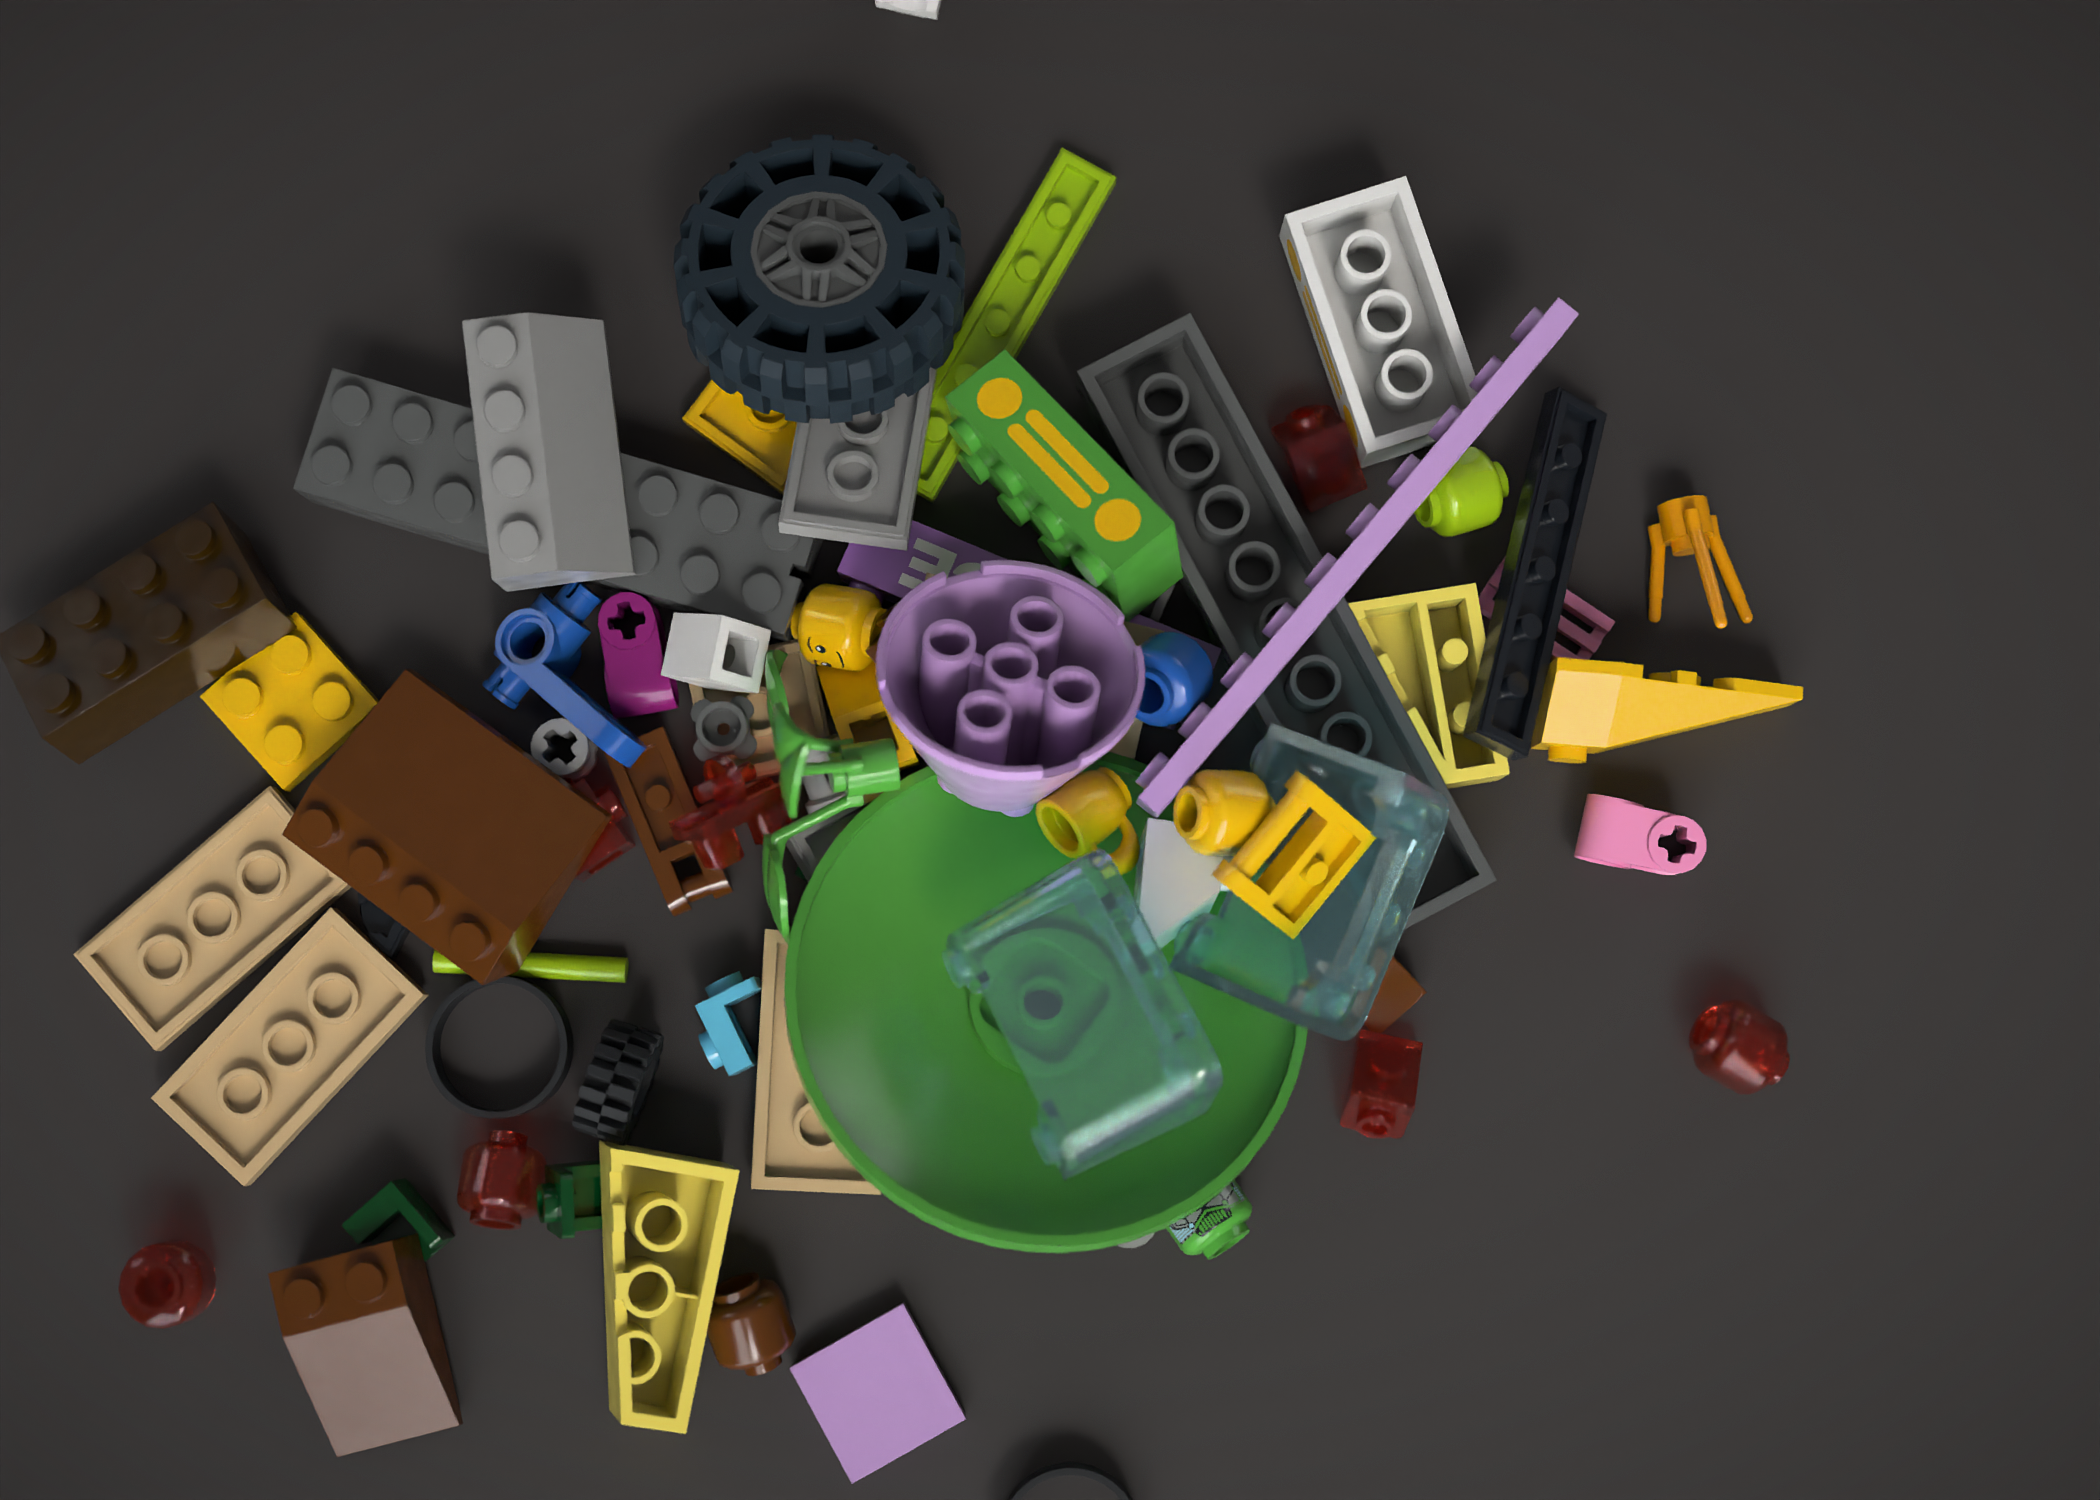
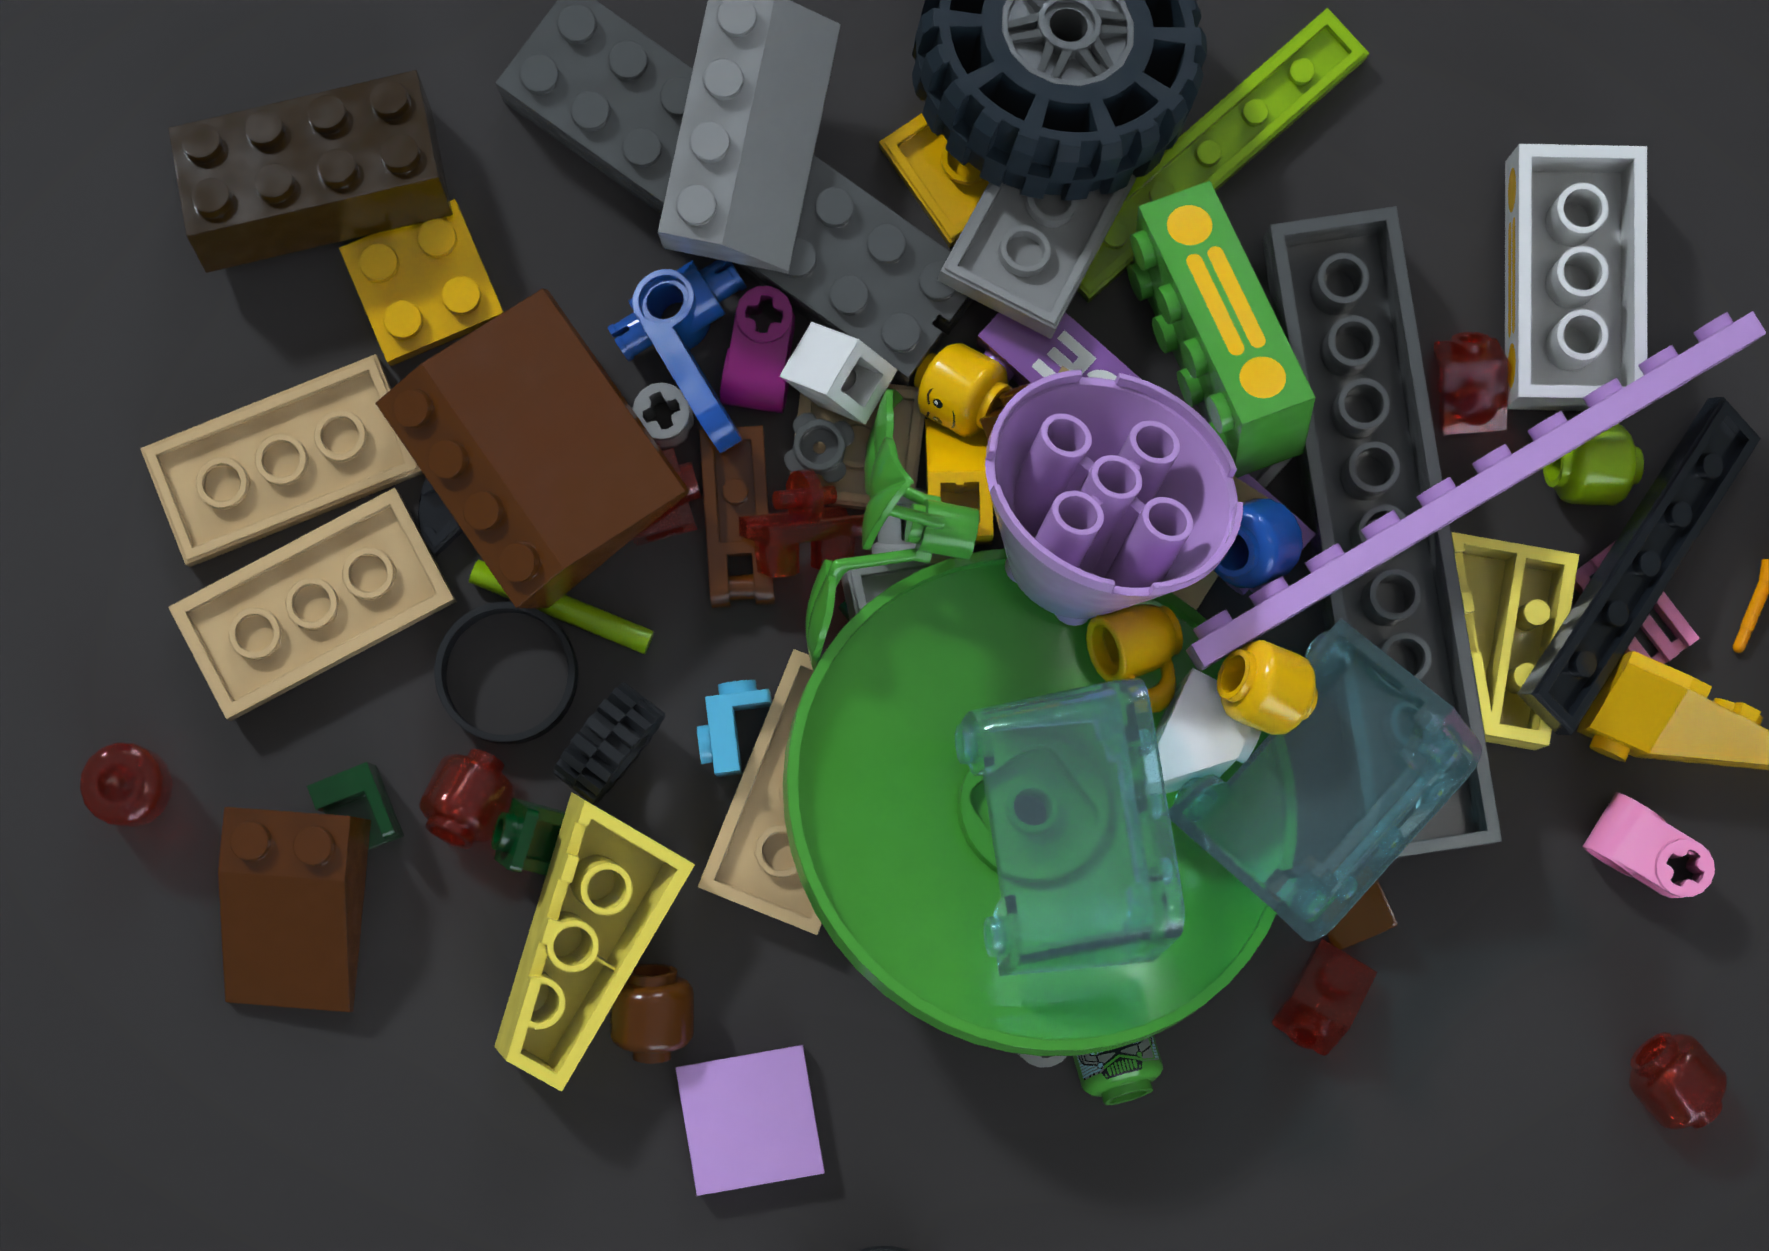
camera: 20 degrees right, 0 degrees up
yellow plate [1212,770,1377,940] -> none

